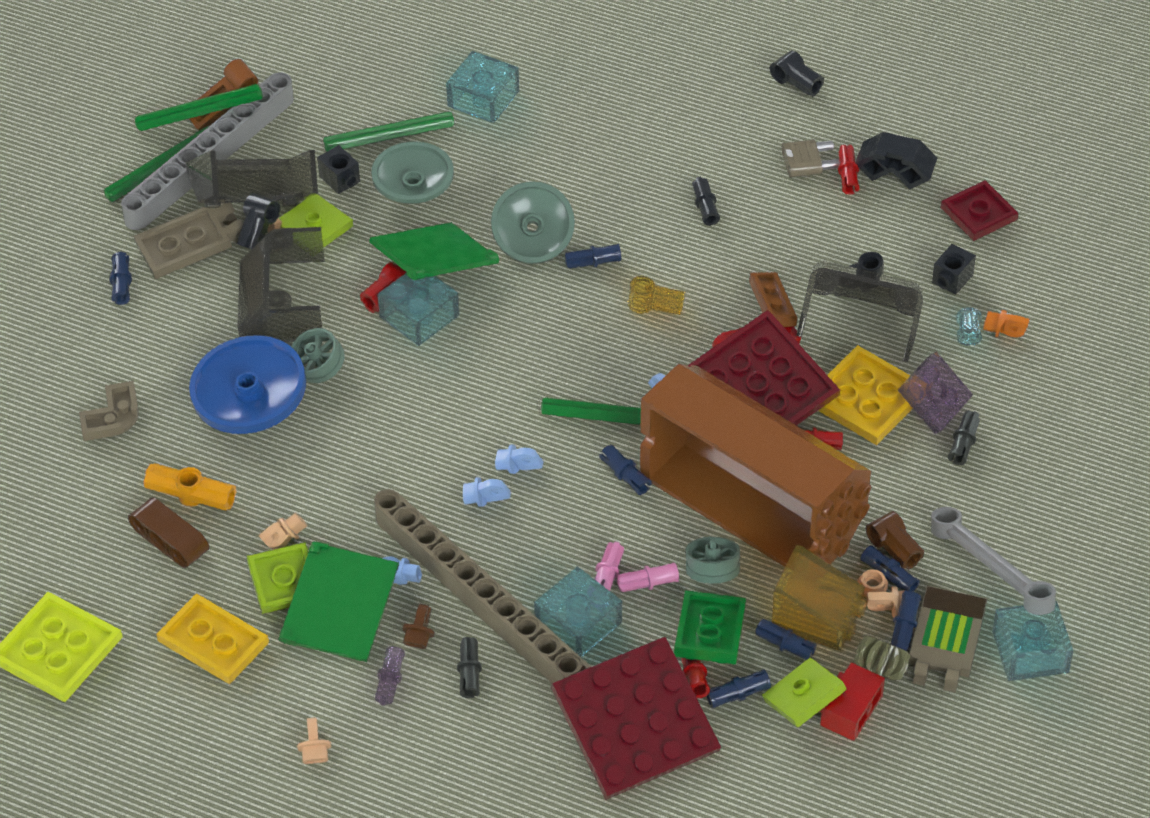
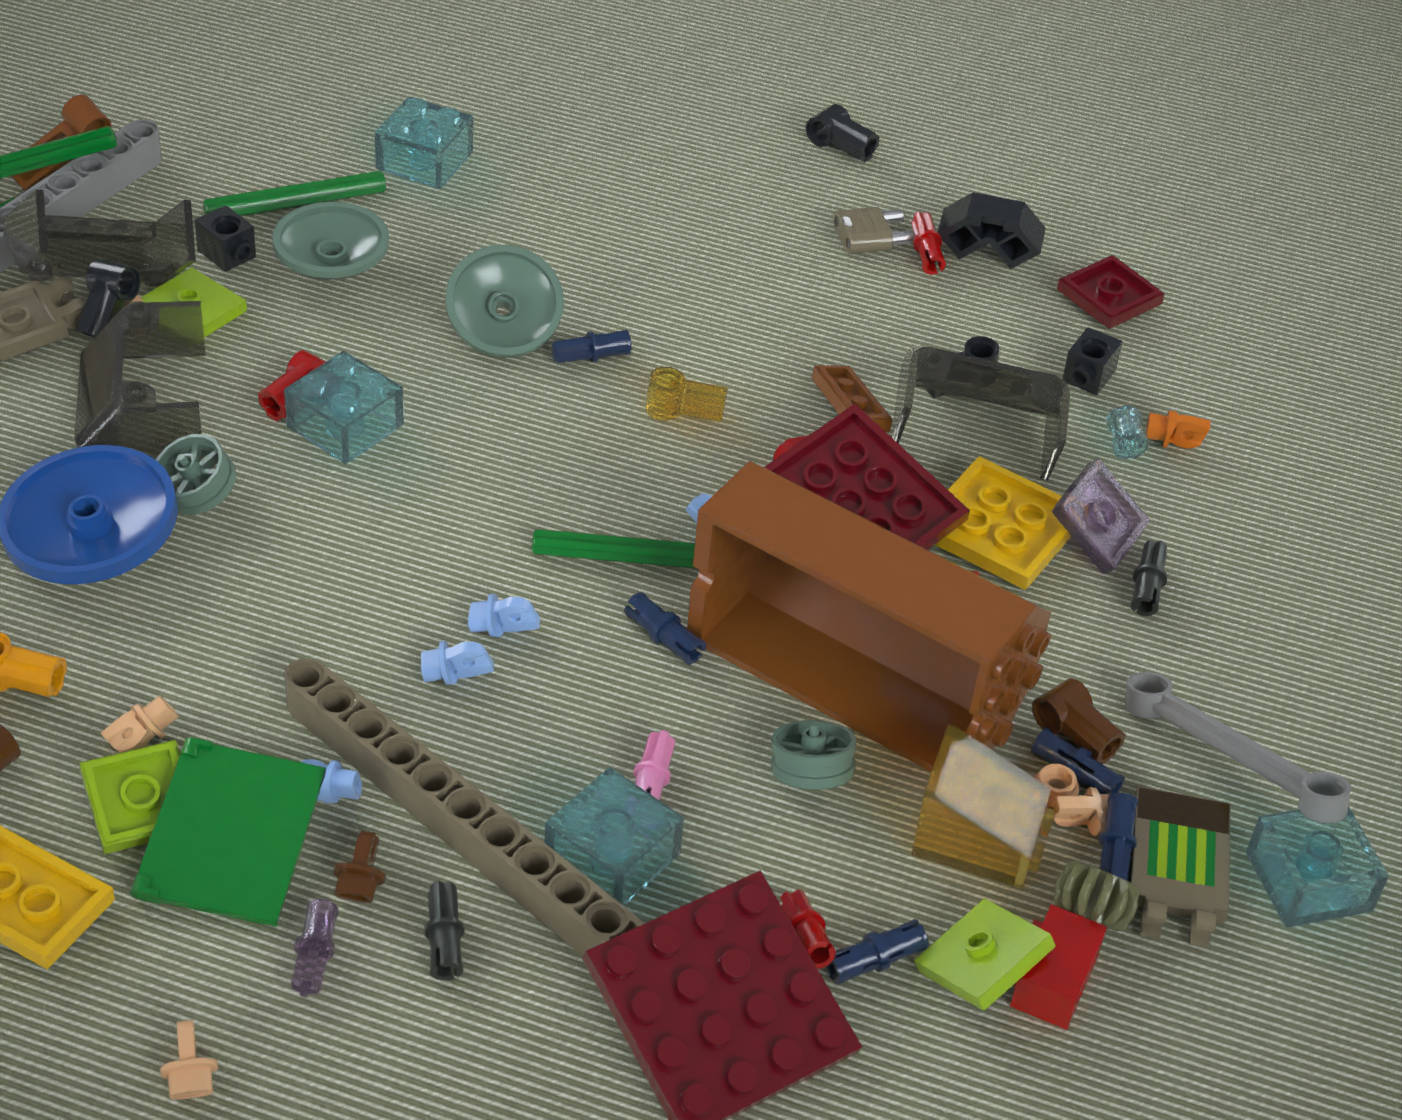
camera: 10 degrees left, 5 degrees down
green piece [369,222,499,280] -> none
bright pink axle [617,562,679,592] -> none
green plate [674,590,746,664] -> none
black axle [692,176,720,226] -> none
dark blue axle [755,619,817,661] -> none

